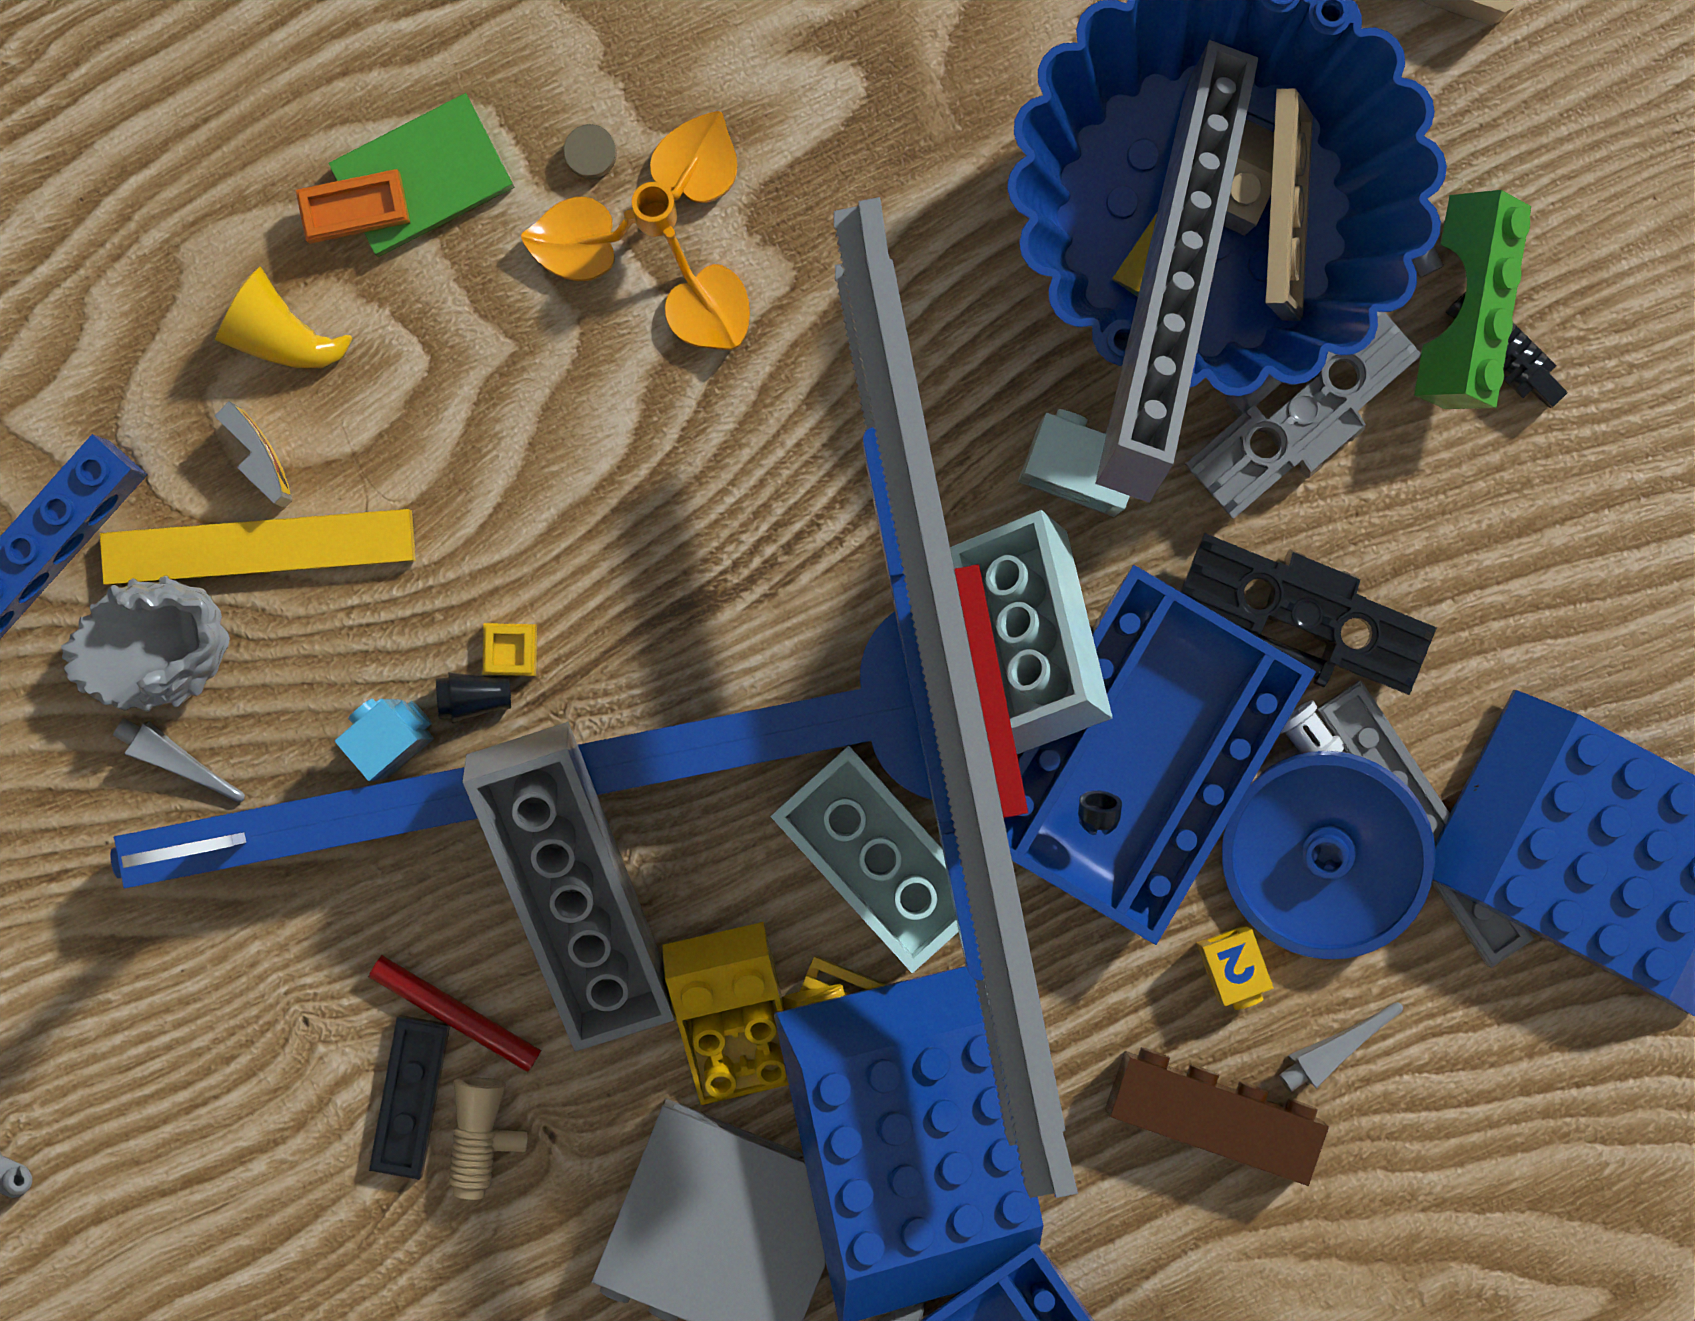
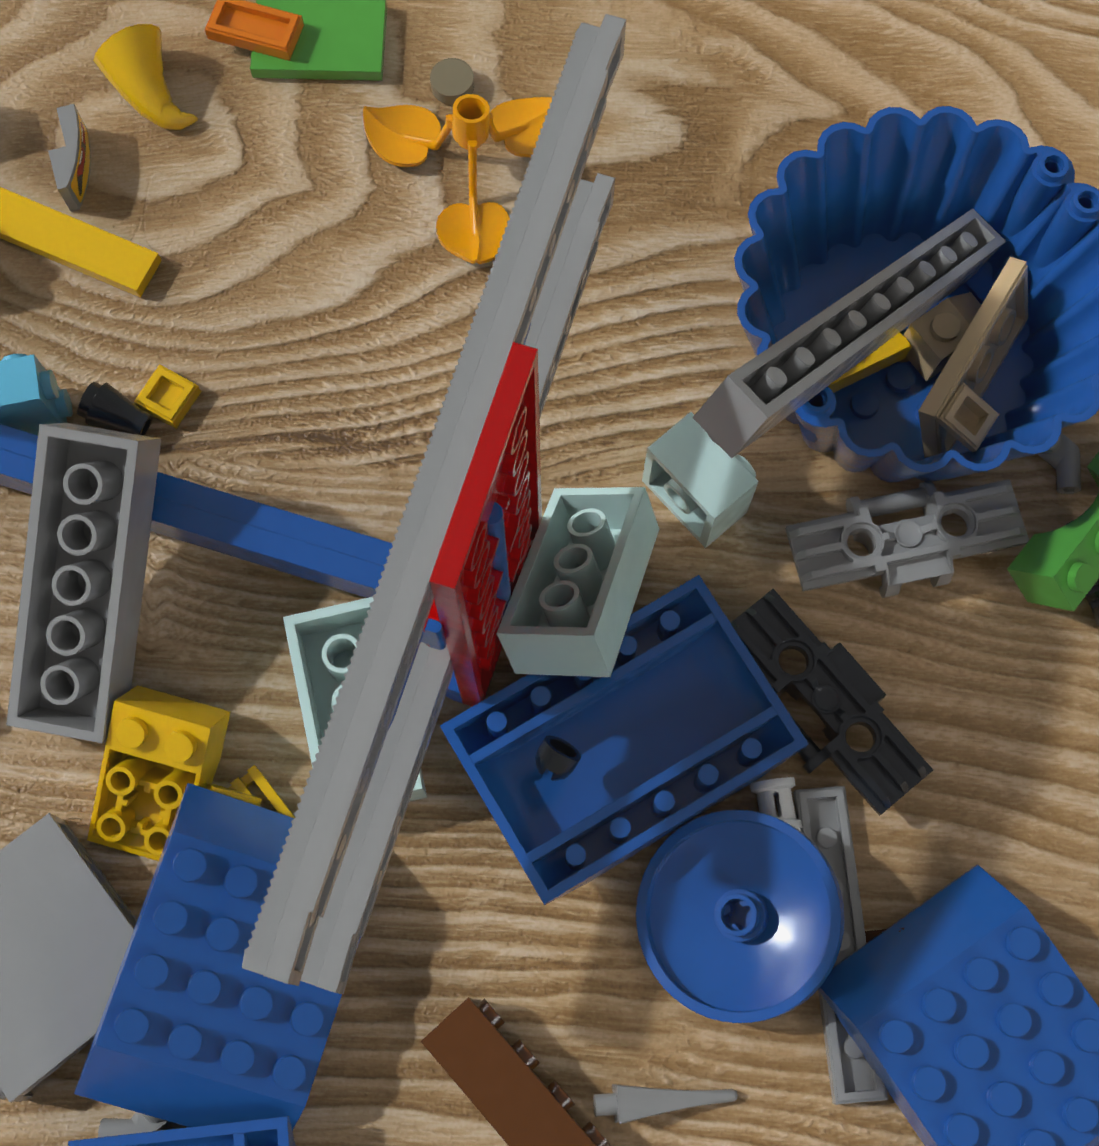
camera: 30 degrees right, 15 degrees down
yellow brick [1196,925,1274,1010] -> none
none -> tan slope [936,382,999,452]

